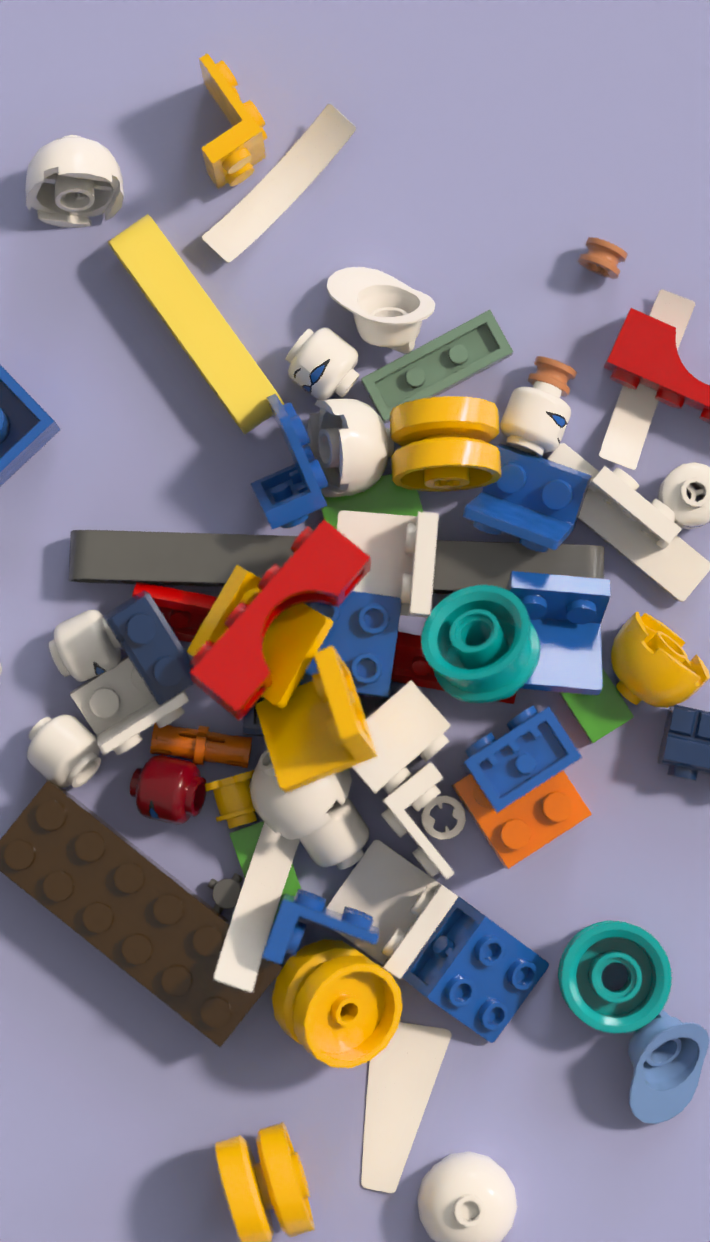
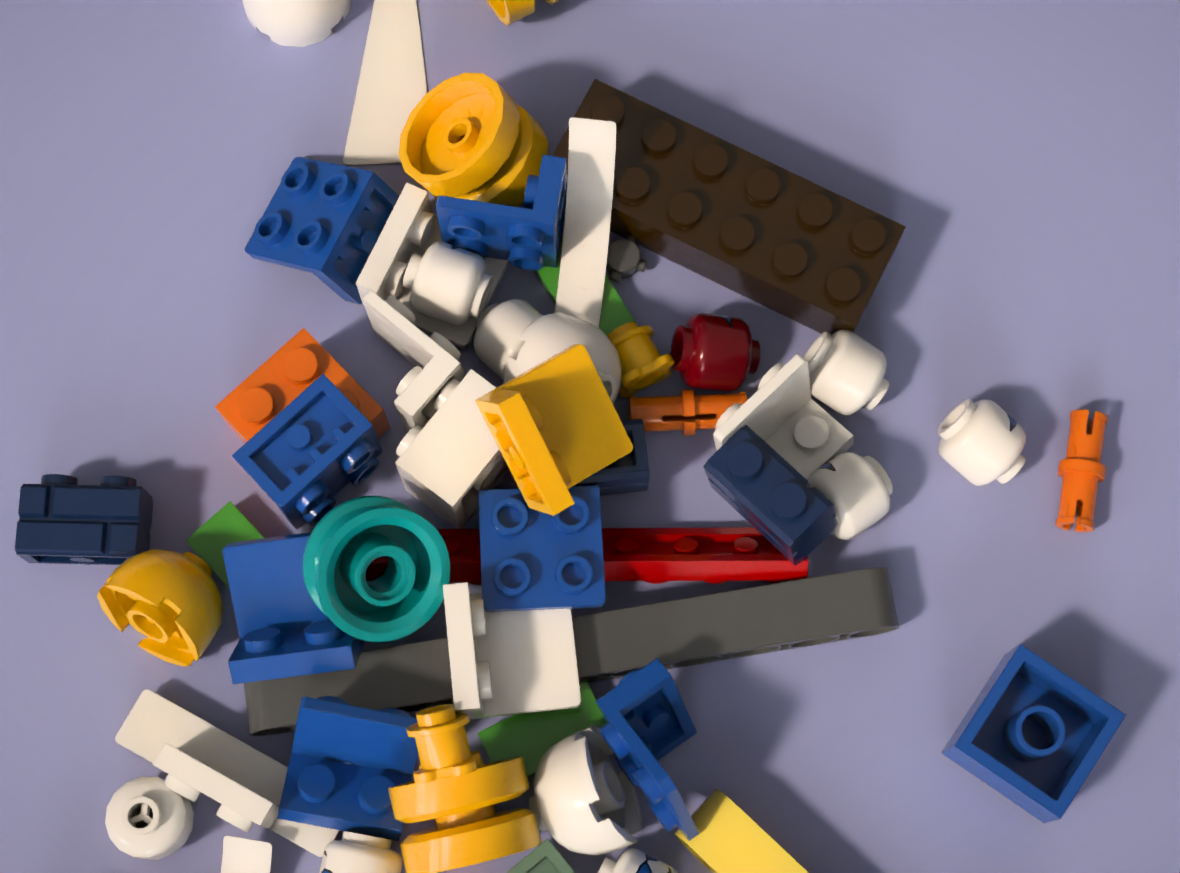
camera: 170 degrees right, 10 degrees down
yellow bracket [186,565,333,708] -> none
red arch [190,520,371,721] -> none
white bush [421,796,466,840] -> none
teal wheel [558,920,672,1033] -> none
medium blue piece [628,1010,710,1124] -> none
none -> white head [403,241,494,326]
none -> yellow brick [406,704,482,784]

